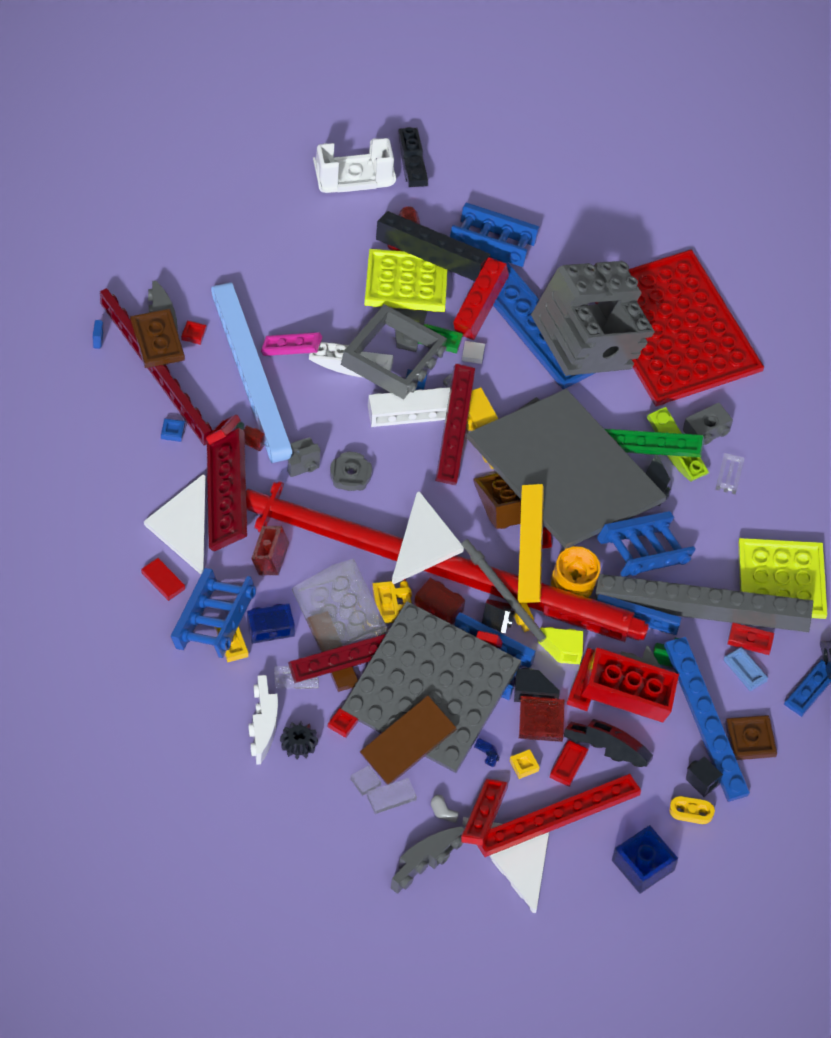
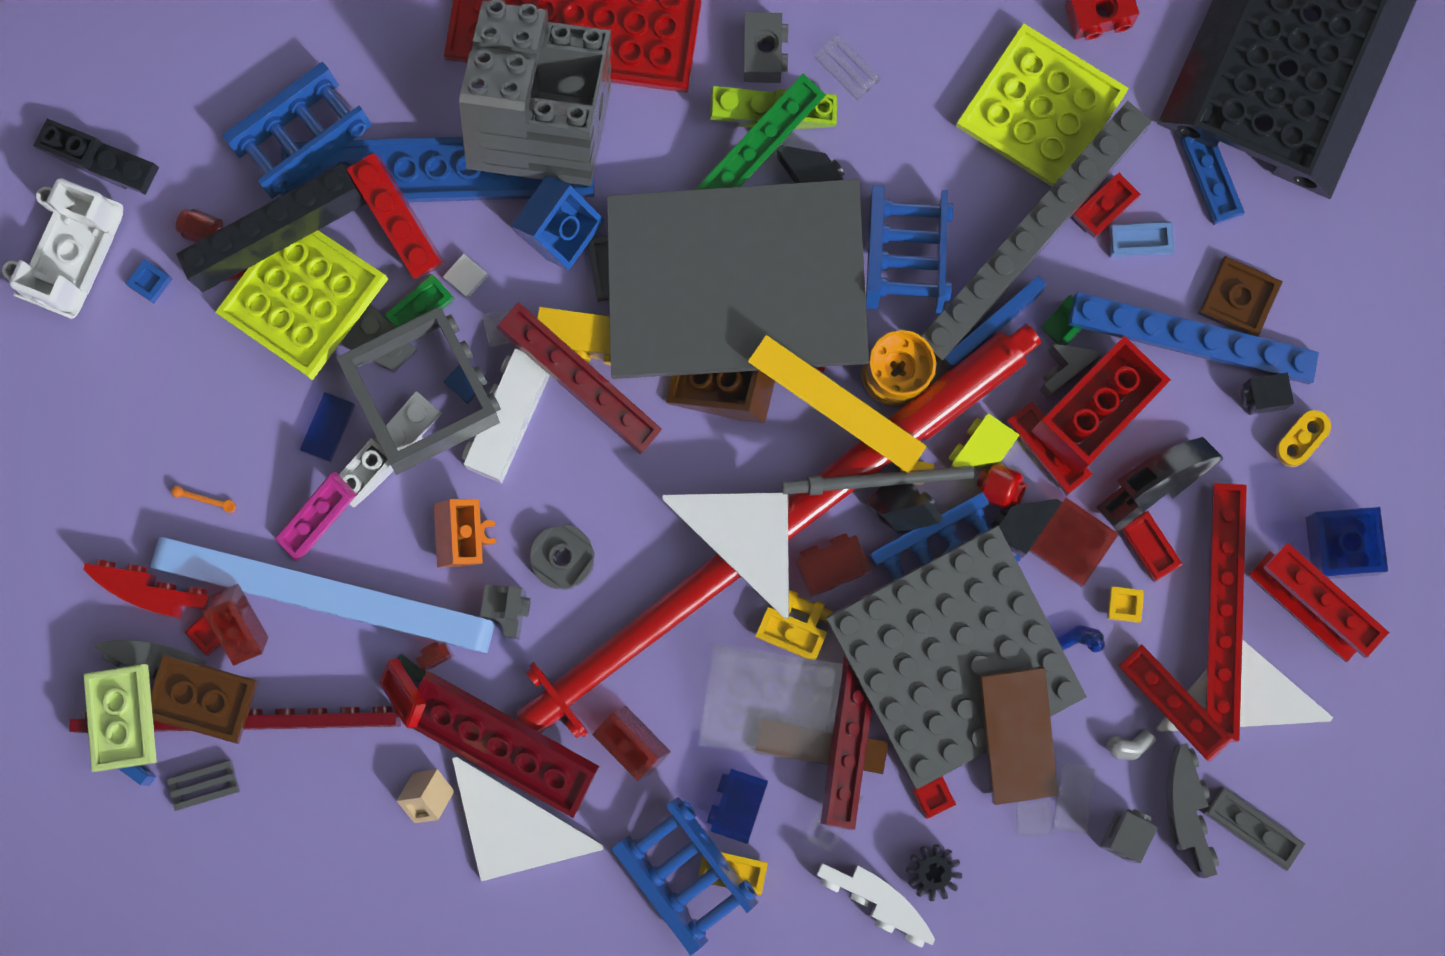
camera: 50 degrees left, 25 degrees up
red tile [141,558,185,601] -> none
blue tile [161,418,185,442] -> none
red tile [476,631,503,649] -> none
none -> red slope [83,559,216,619]
none -> yellowish green tile [83,664,157,772]
none -> blue tile [126,259,172,304]
none -> dark grey tile [167,761,240,811]
none -> orange hinge [171,485,236,513]
none -> clear red brick [202,584,269,666]
none -> clear blue tile [300,392,355,463]
none -> tan panel [397,769,454,823]
none -> orange brick [434,499,496,568]
none -> blue brick [511,175,605,270]
none -> red head [977,463,1027,510]
none -> dark grey brick [1099,809,1158,864]
none -> dark grey tile [1203,787,1305,871]
none -> red fence [1248,543,1390,662]

